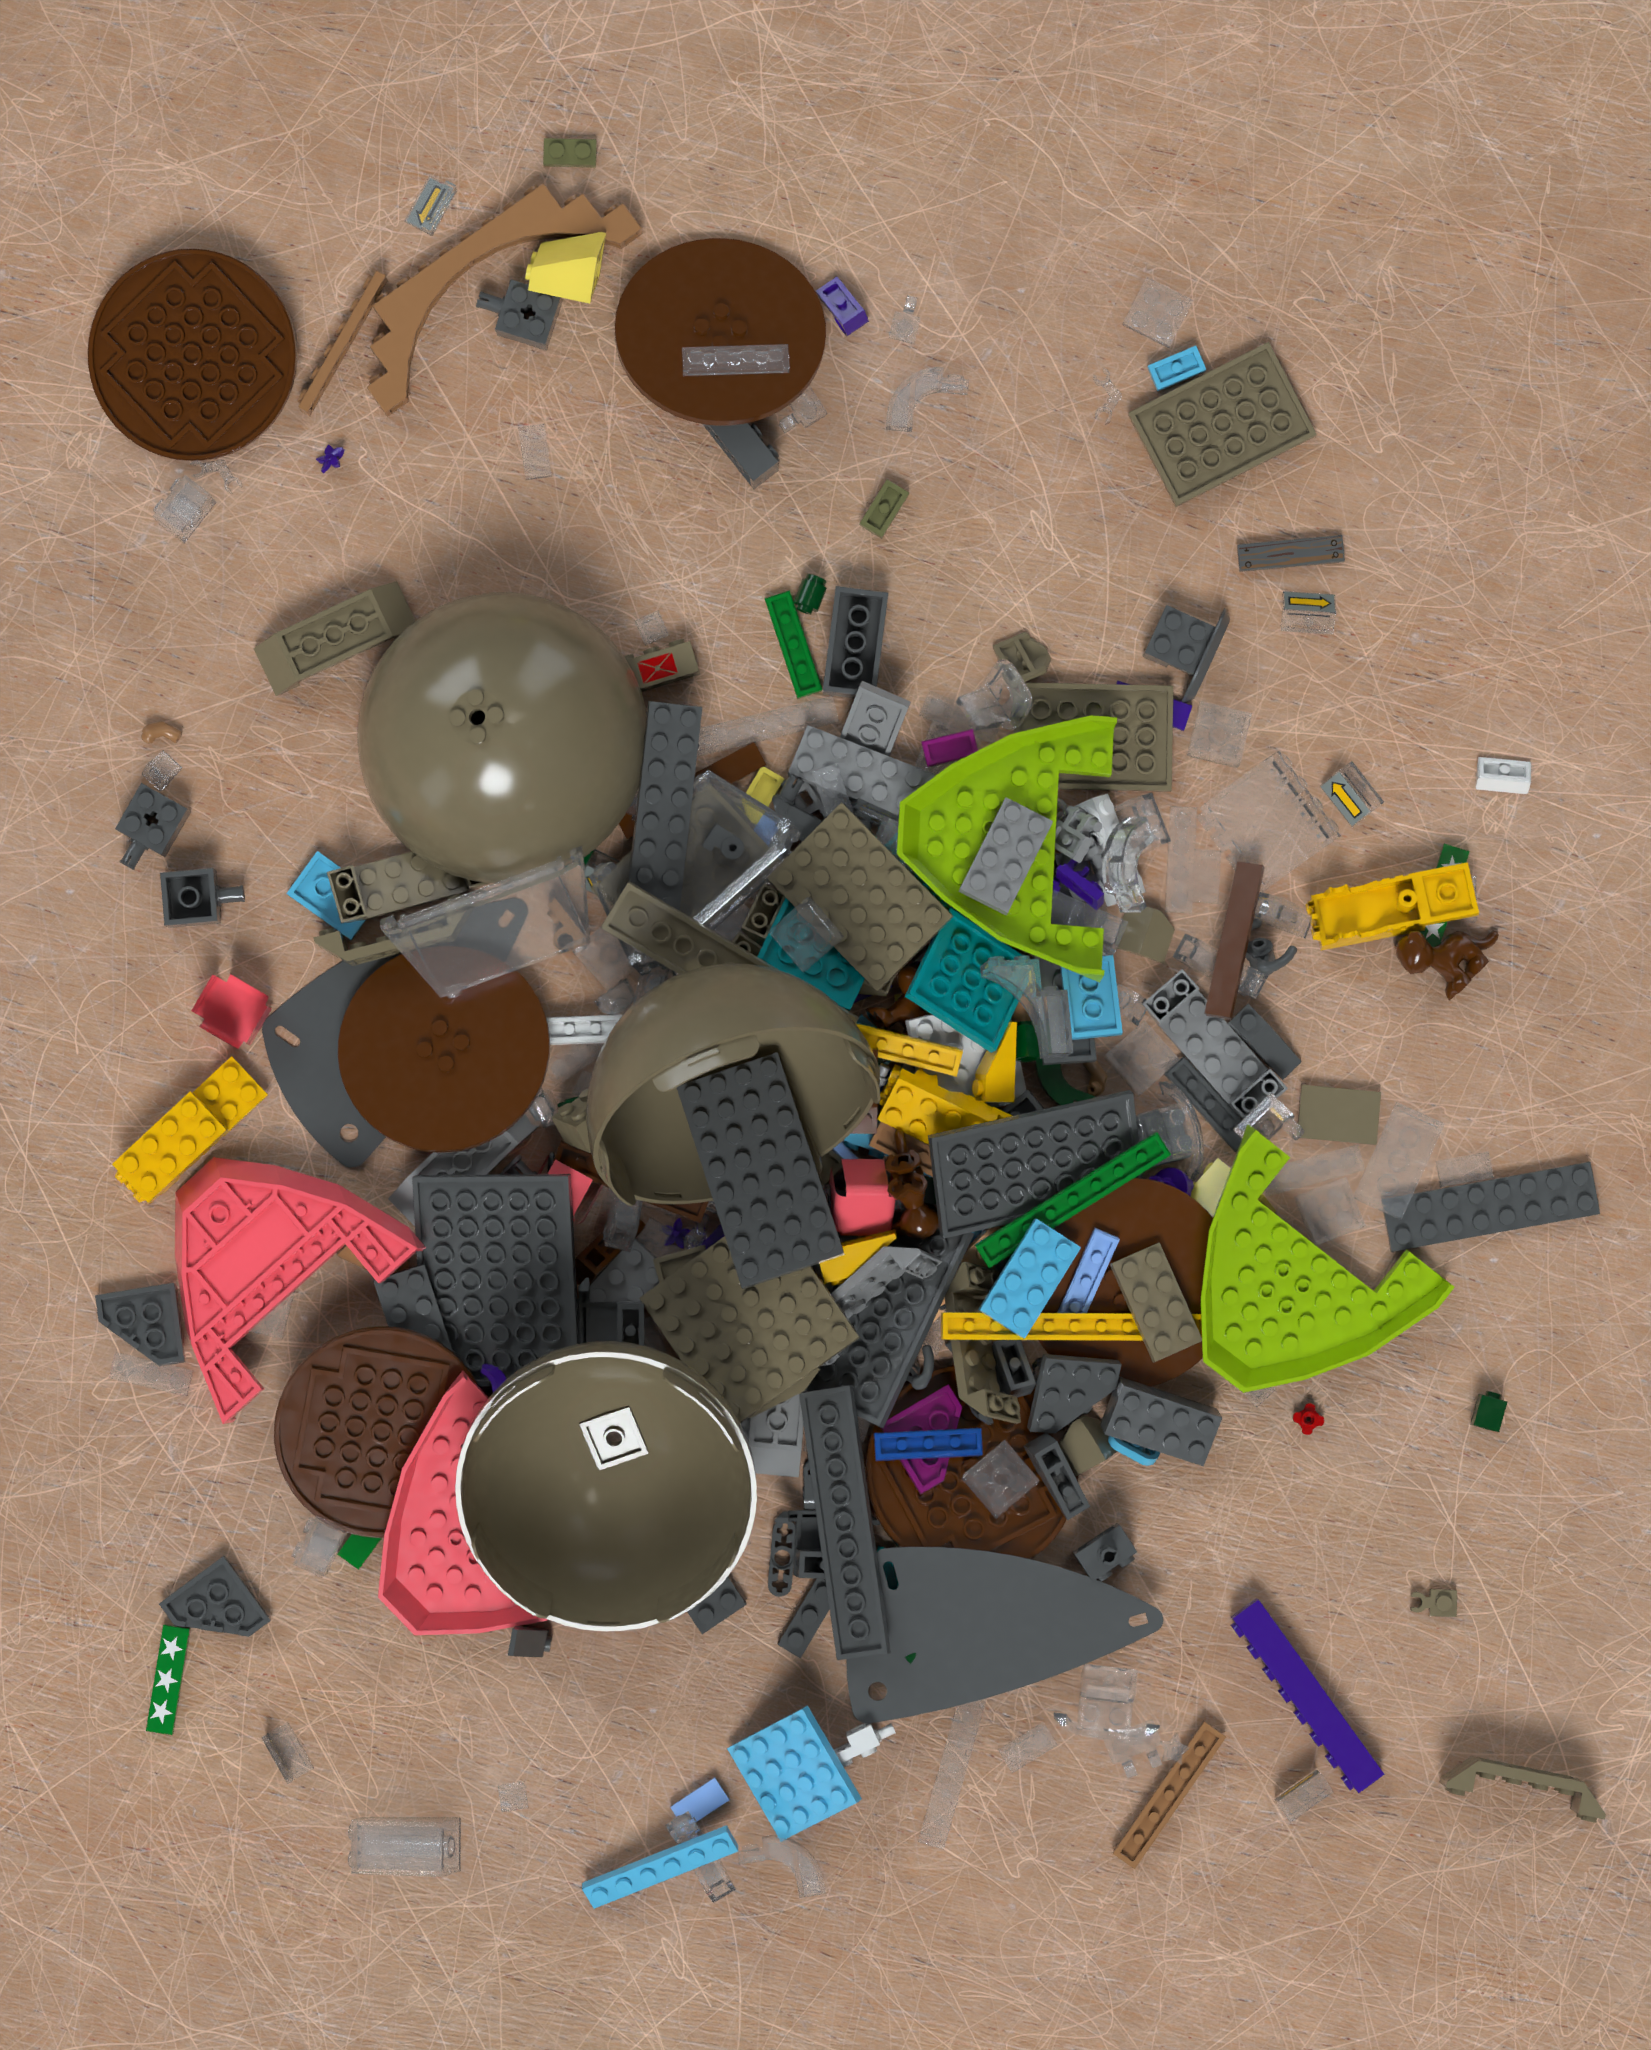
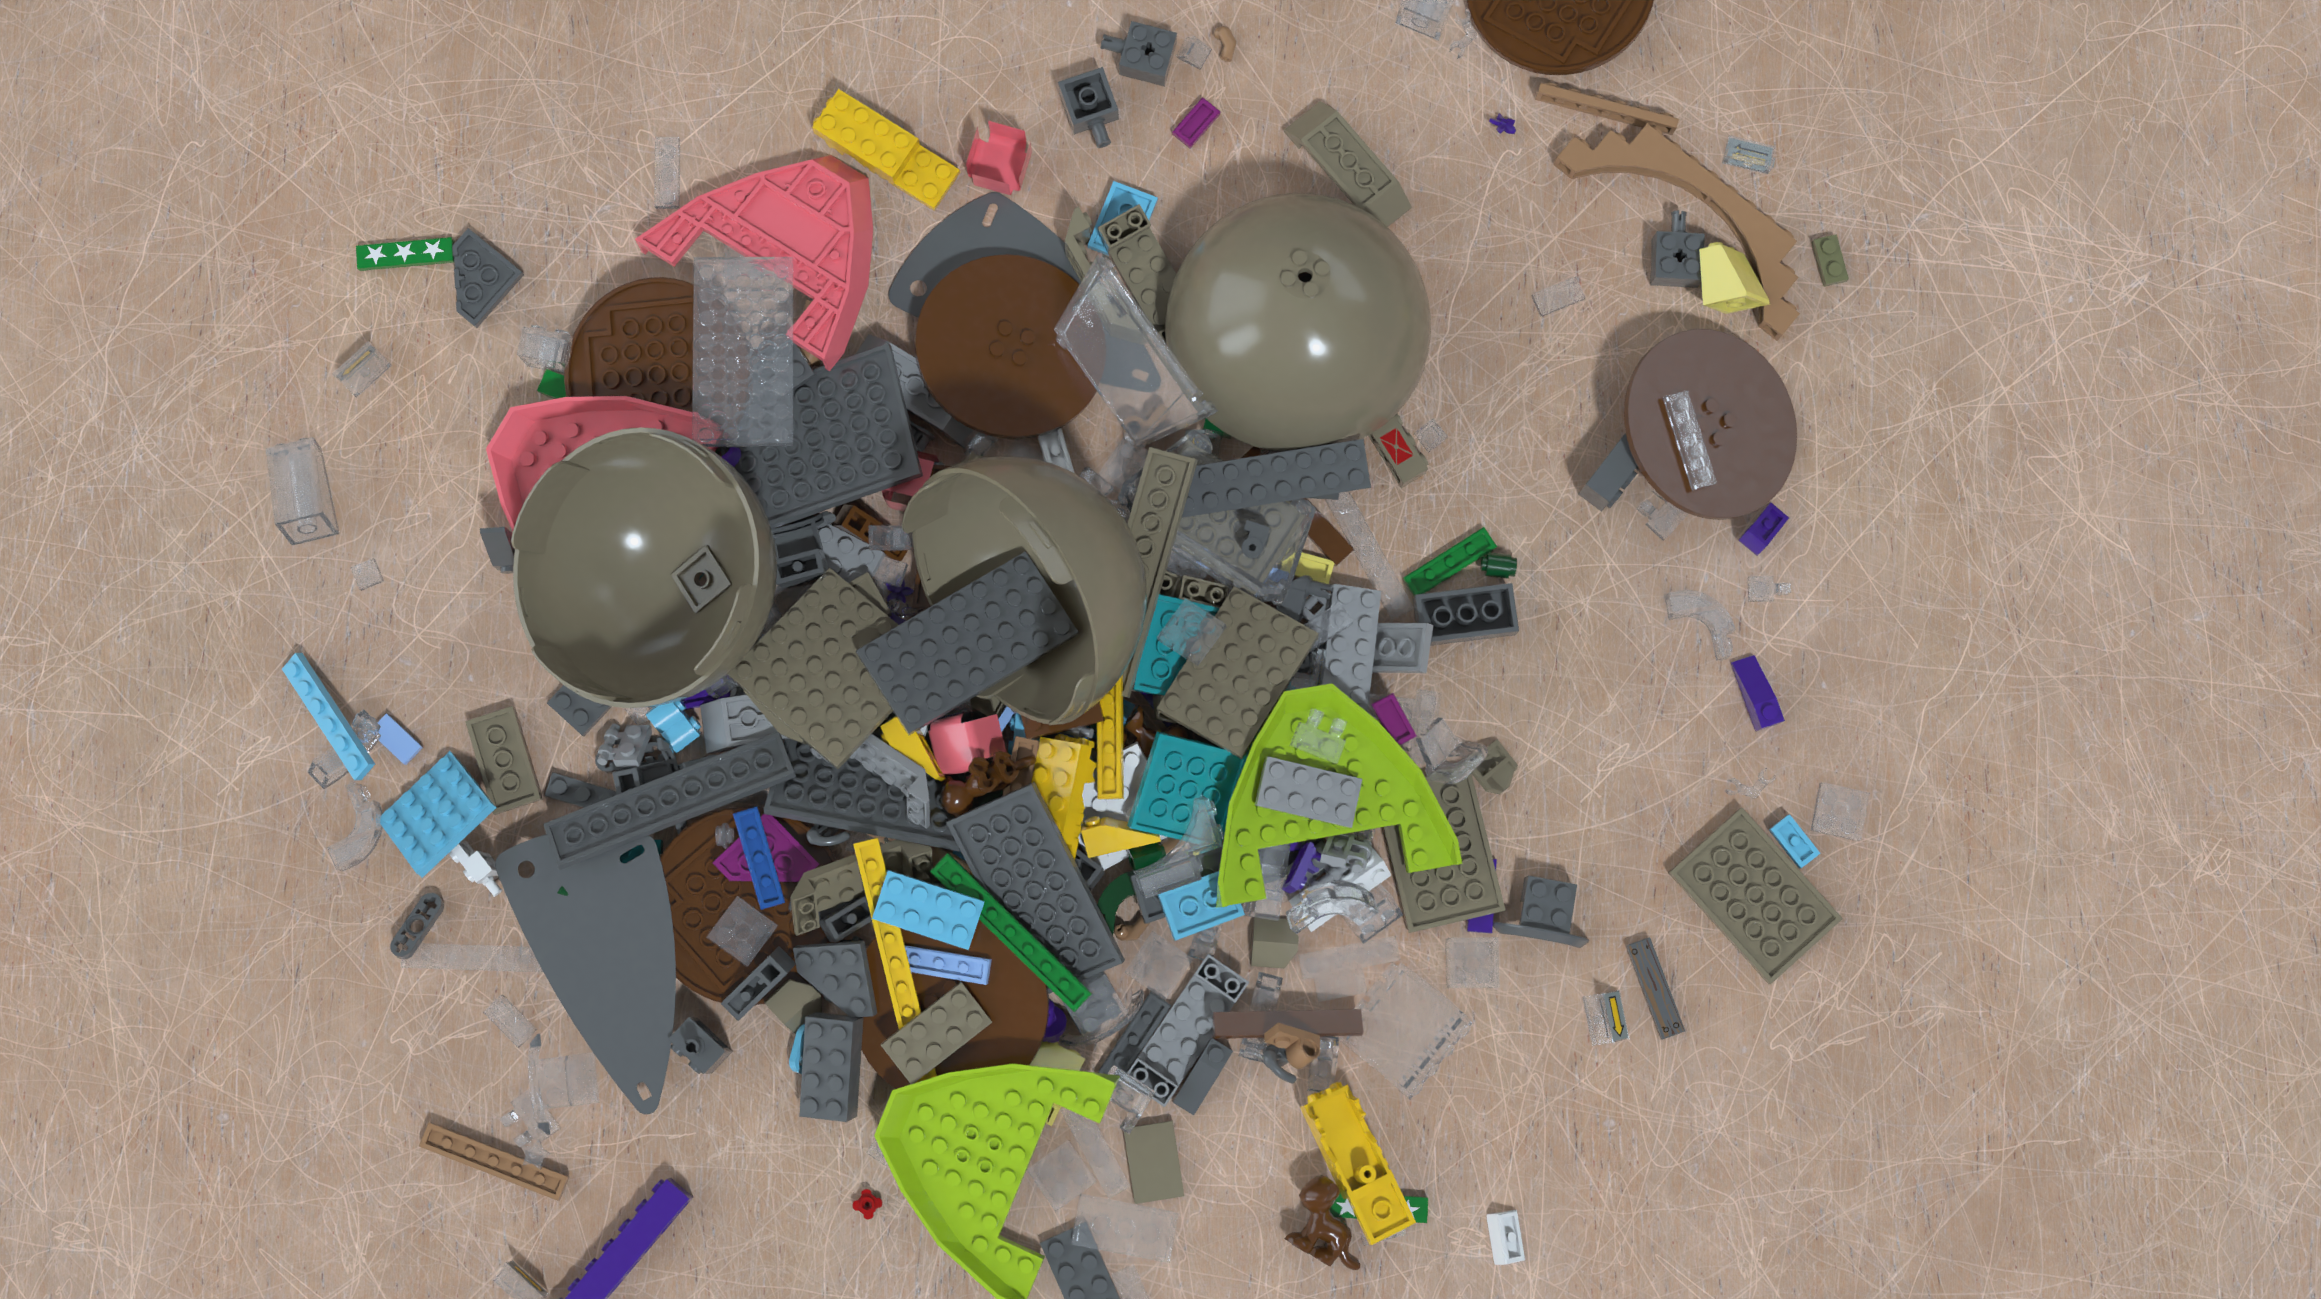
camera: 75 degrees right, 5 degrees down
dark grey plate [95,1283,186,1366] -> none
olive plate [859,479,909,539] -> none
panel [1320,761,1384,827] -> none
none -> dark grey beam [390,893,444,960]
none -> dark tan plate [465,706,543,815]
none -> light grey plate [597,724,652,767]
none -> medium azure brick [646,700,701,753]
none -> clear plate [692,257,793,447]
none -> clear plate [715,823,734,848]
none -> magenta tile [1172,97,1221,149]
none -> medium nougat plate [1264,1023,1320,1069]
none -> clear plate [1290,709,1347,764]
none -> dark purple slope [1731,655,1785,732]

